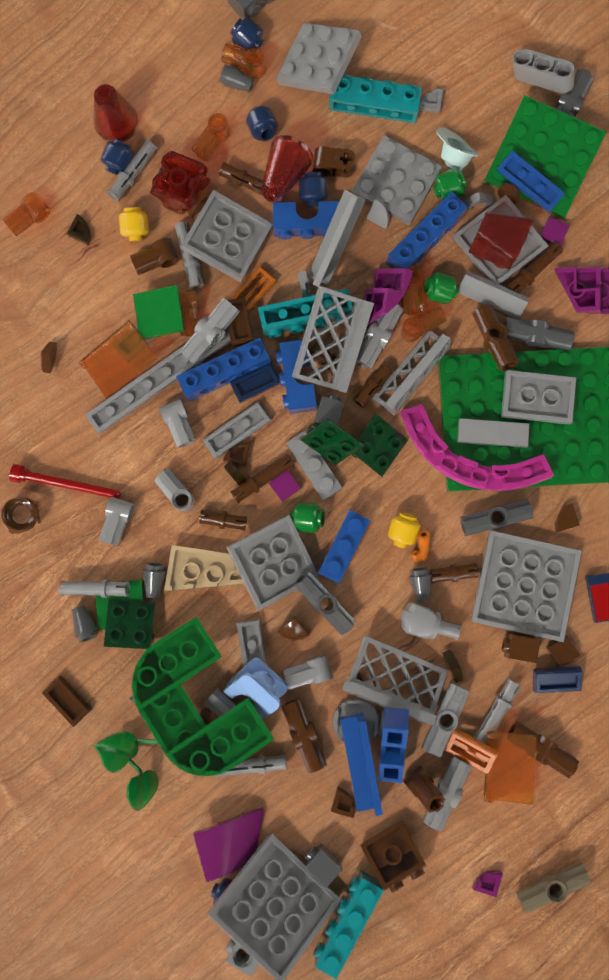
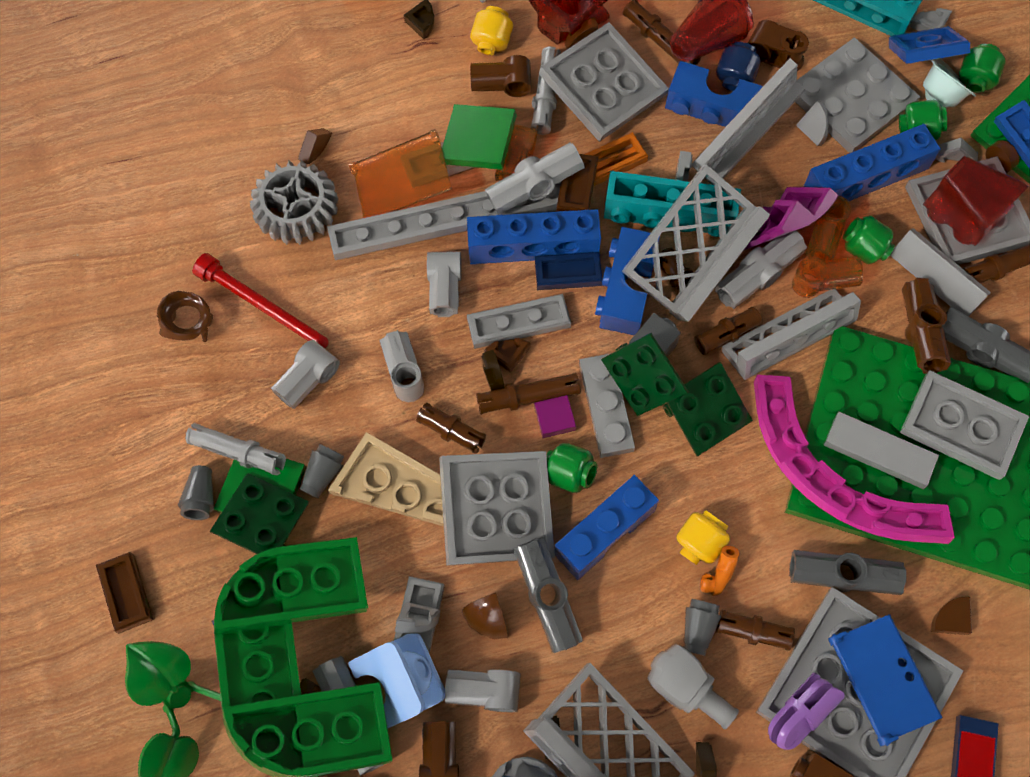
camera: 25 degrees right, 15 degrees down
none -> light grey gear [250,160,338,245]
none -> light grey tile [395,602,441,634]
none -> medium lavender arm [768,672,845,750]
none -> blue door [828,614,943,747]
none -> blue tile [889,26,970,64]
none -> green head [959,43,1006,93]

